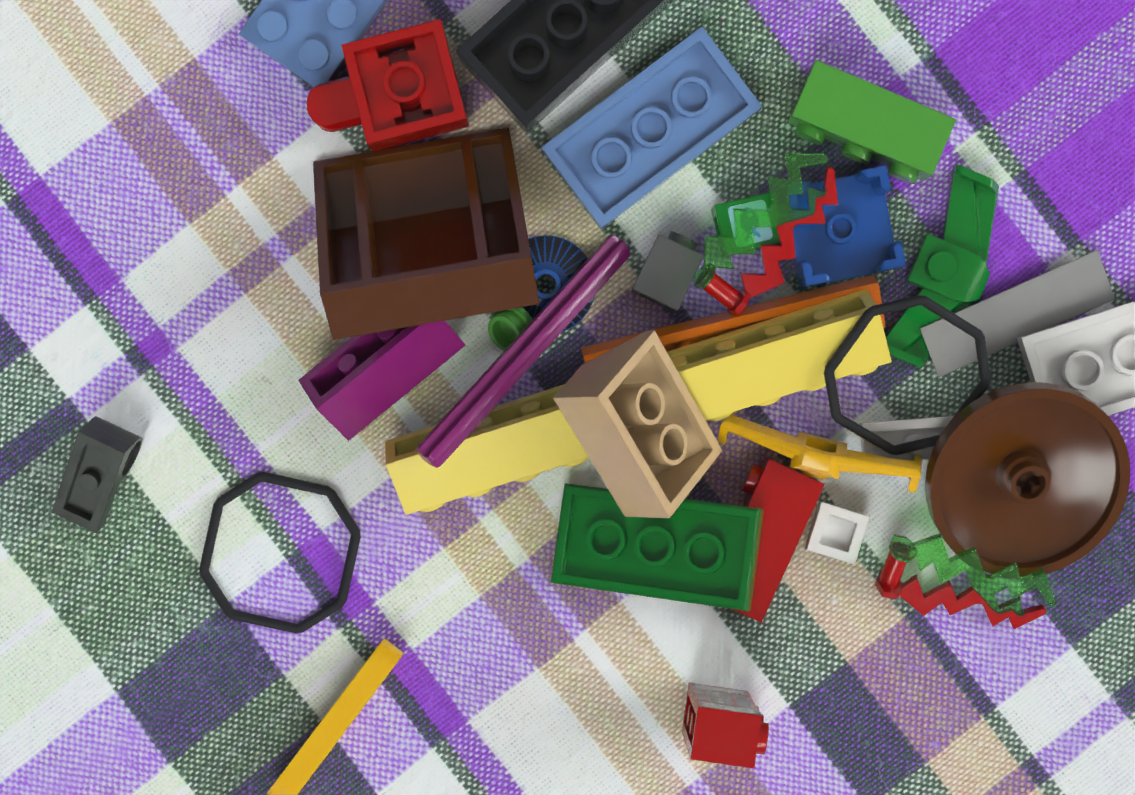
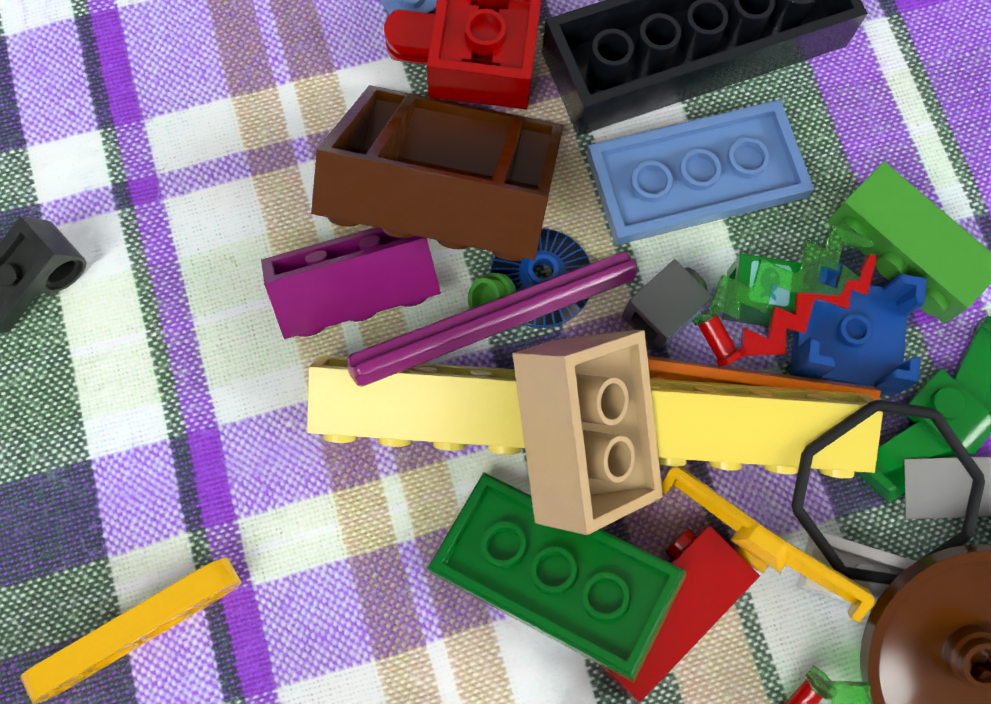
camera: 10 degrees right, 15 degrees down
black piece [199,472,361,634] -> none
white plate [805,501,870,565] -> none

